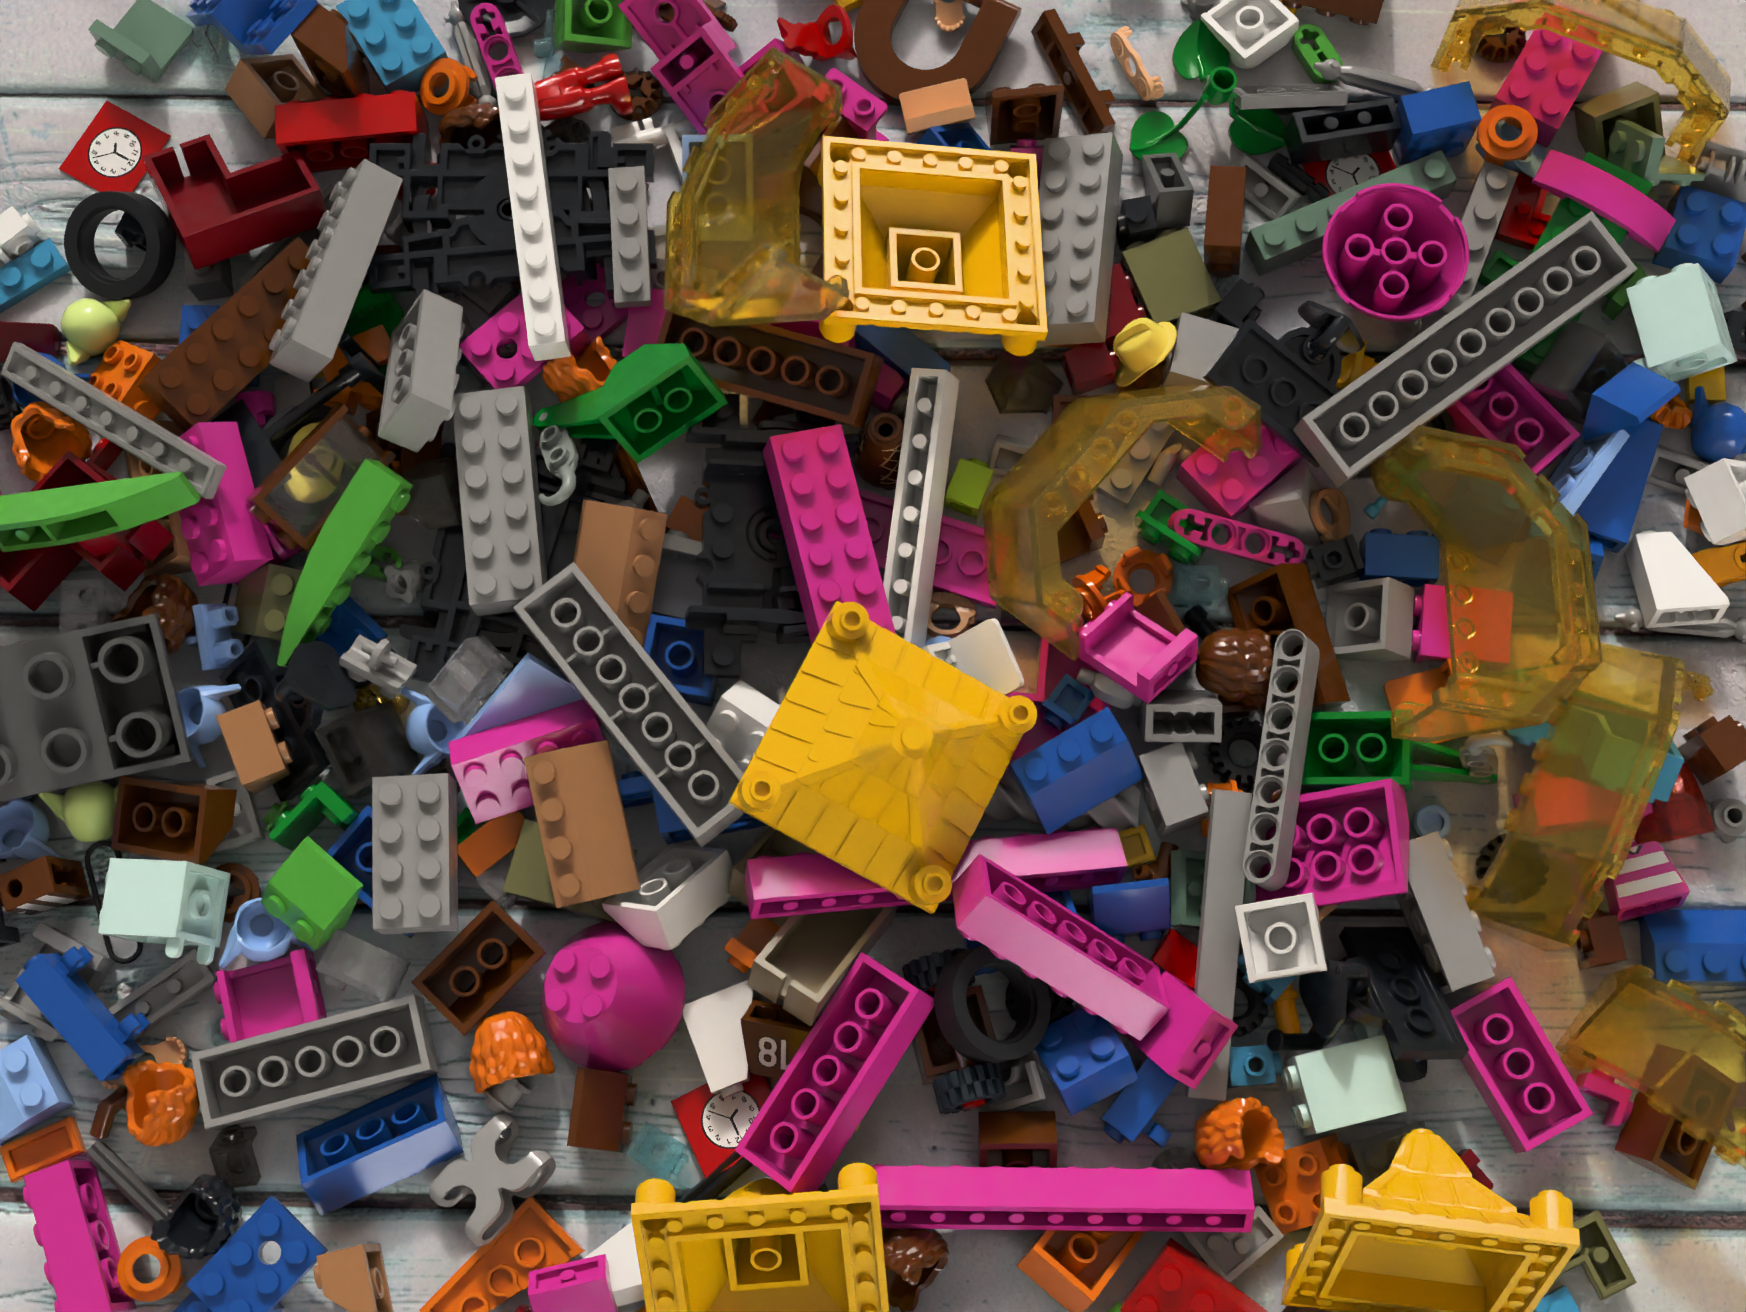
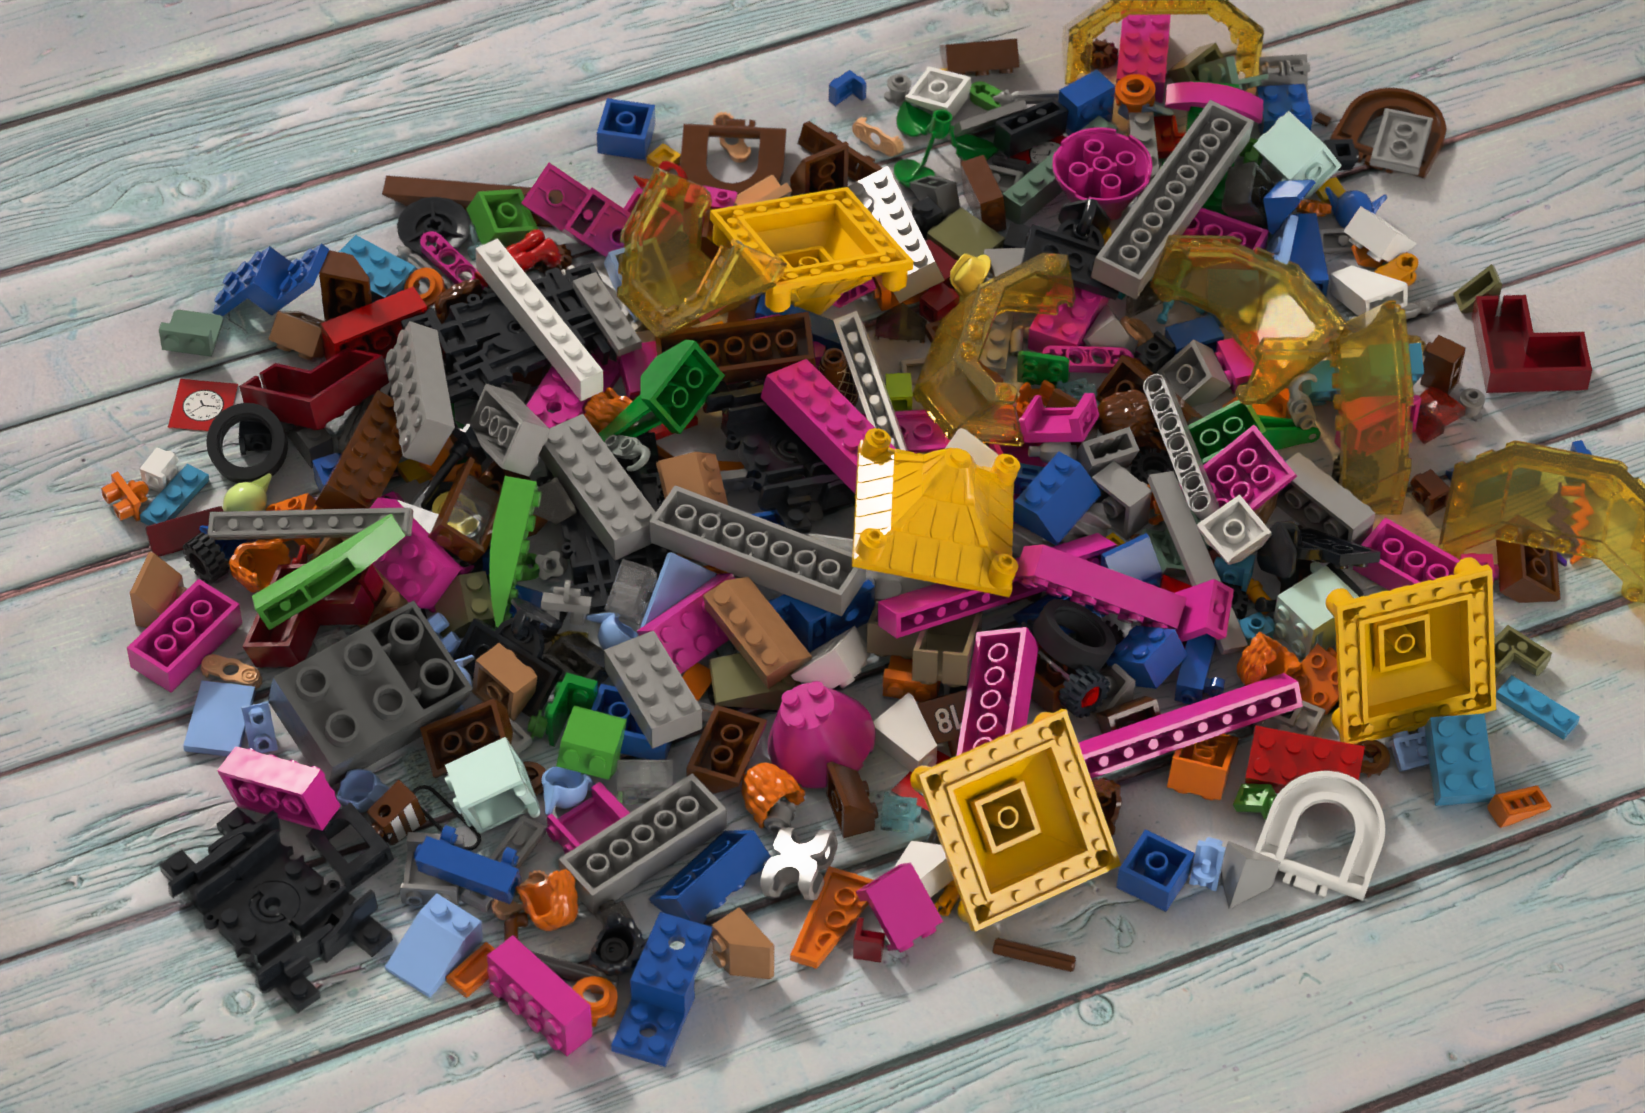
camera: 30 degrees left, 25 degrees down
yellowish green piece [38,780,118,843] -> none
dark pink torso [1600,829,1690,922] -> none

